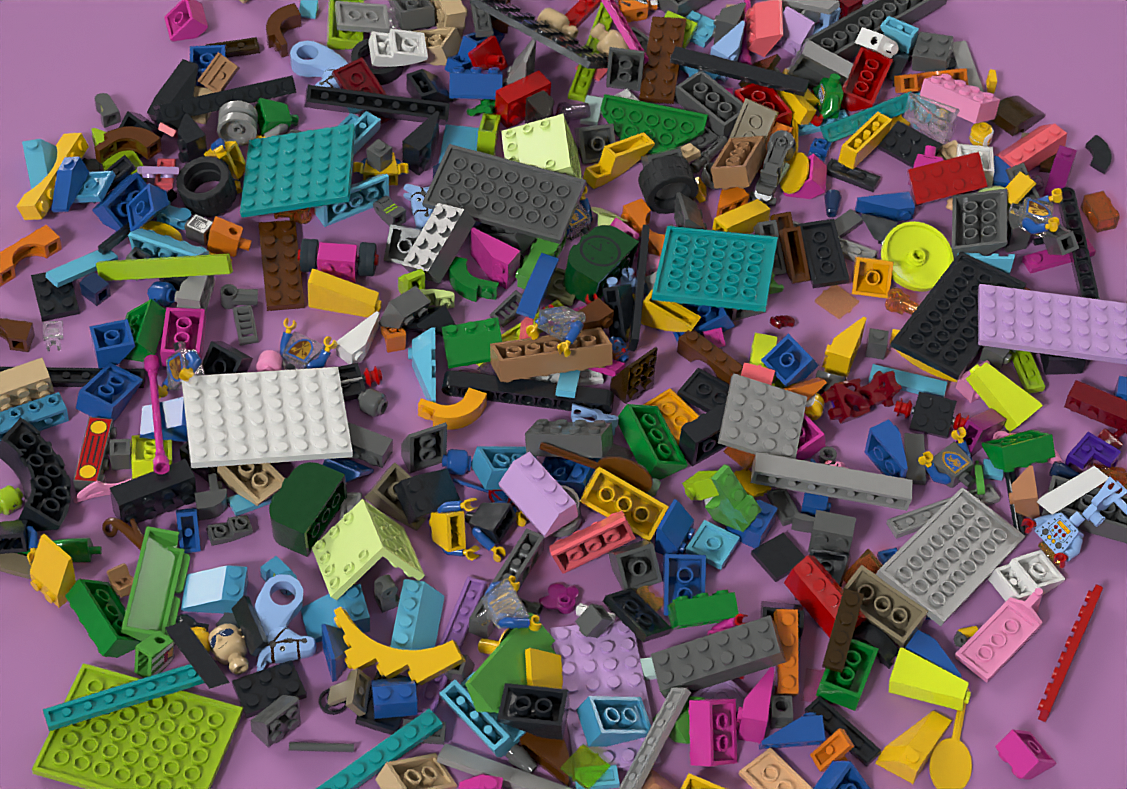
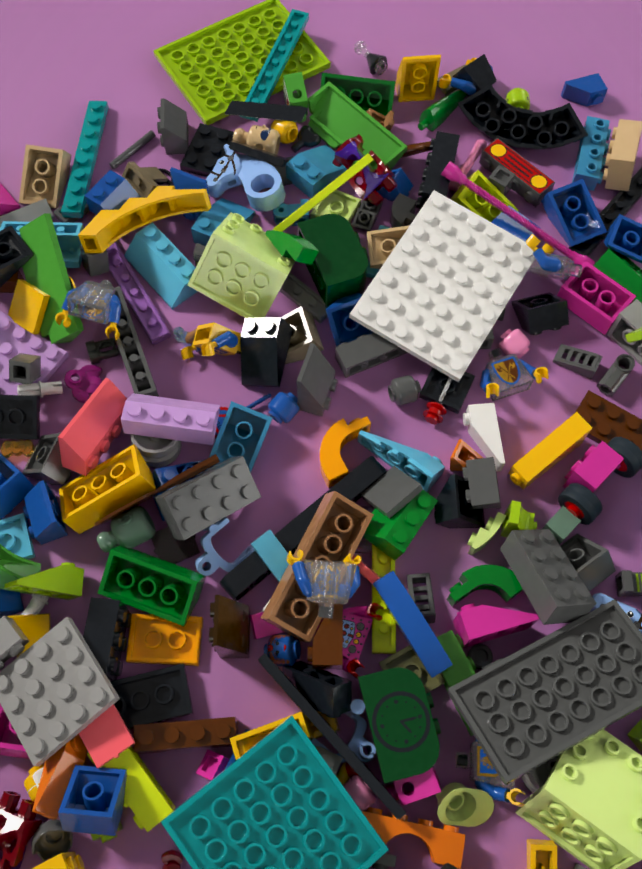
camera: 135 degrees right, 15 degrees up
black torso [465,500,528,562] -> none
none -> clear light blue arm [173,327,197,344]
none -> green slope [265,230,319,265]
none -> neon yellow tile [273,154,373,232]
none -> yellowish green tile [310,190,362,223]
none -> dark red hips [332,134,397,206]
none -> clear piece [354,41,388,75]
none -> dark grey tile [361,466,423,519]
none -> sand green brick [542,506,581,545]

